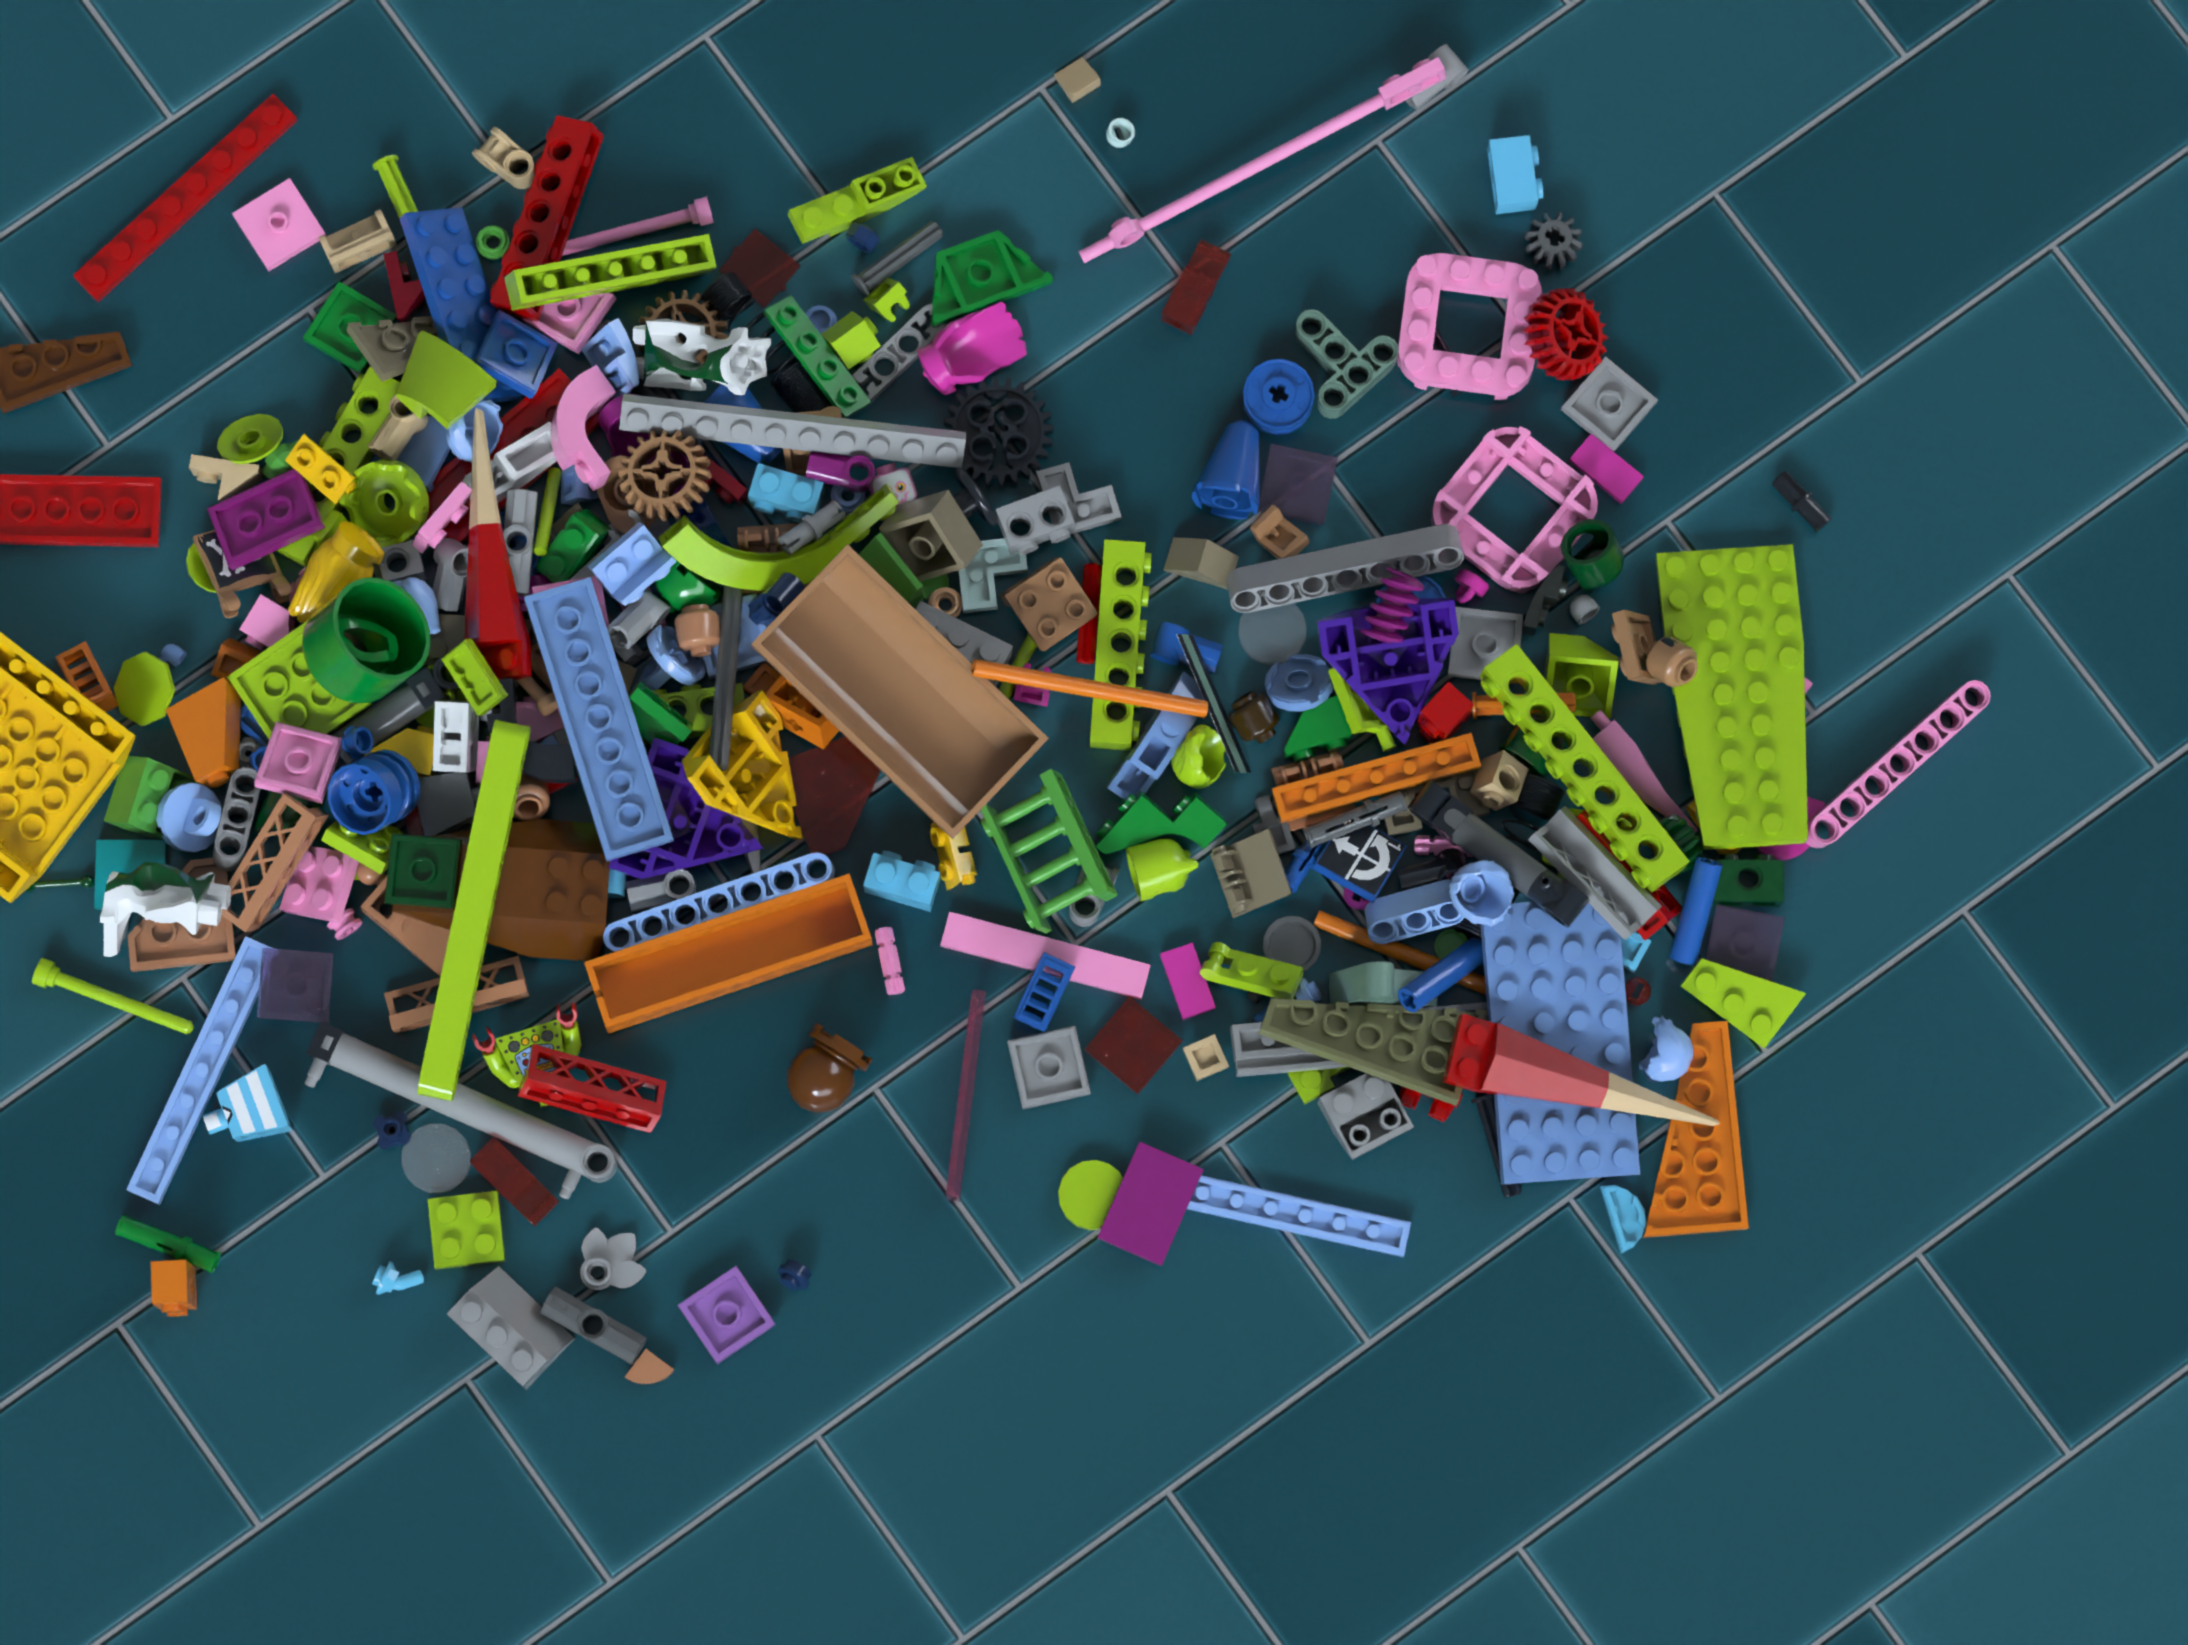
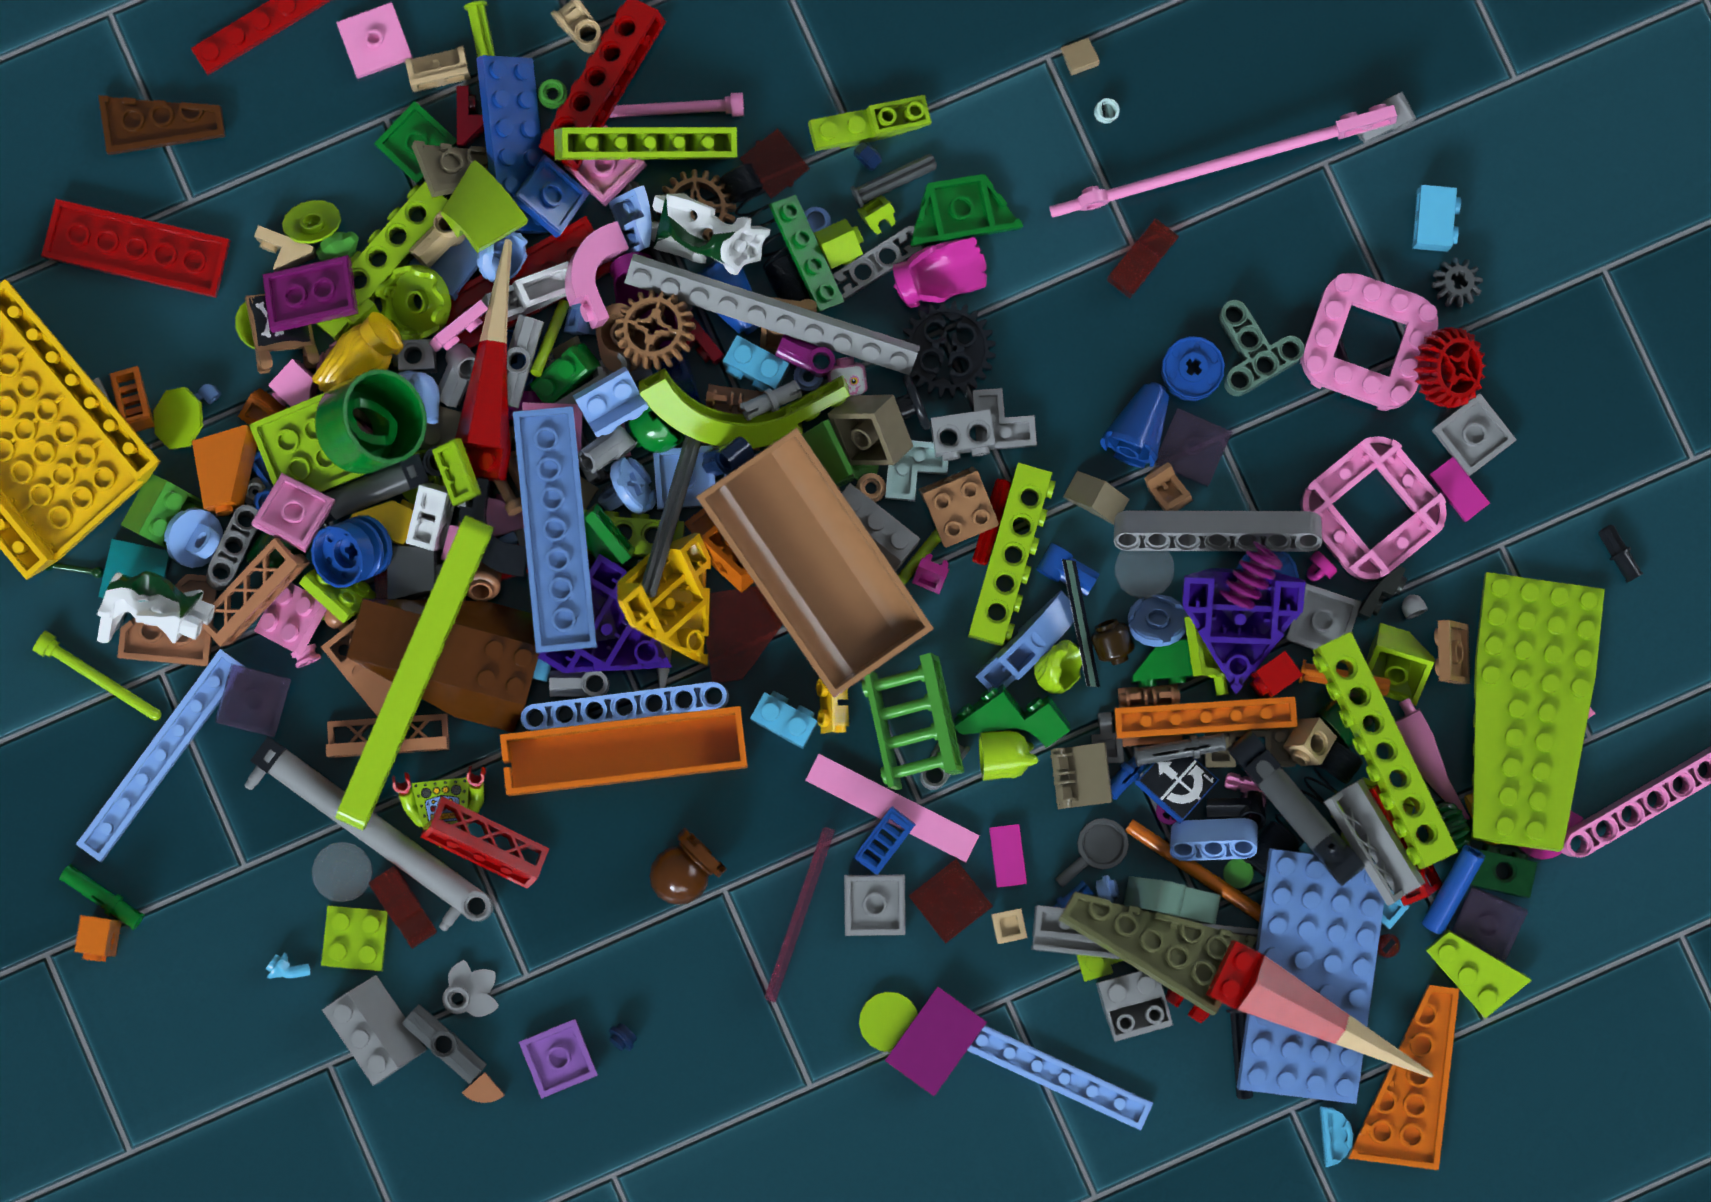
camera: 10 degrees right, 5 degrees up
medium azure torso [203,1064,292,1142] -> none
yellow hinge [285,434,357,504] -> none
blue plate [341,726,373,760] -> none
dark blue plate [373,1111,411,1150] -> none
dark green tile [385,834,463,909] -> none
nougat head [674,604,720,657] -> none
bright pink axle [875,927,905,995] -> none
orange piece [971,659,1208,718] -> none
lime plate [1200,942,1303,999] -> none
blue piece [1398,937,1484,1013] -> none
light blue hair [1449,860,1514,927] -> none
dark green piece [1561,519,1624,594] -> none
light blue hair [1639,1016,1694,1082] -> none
medium nougat head [1646,636,1698,687] -> none

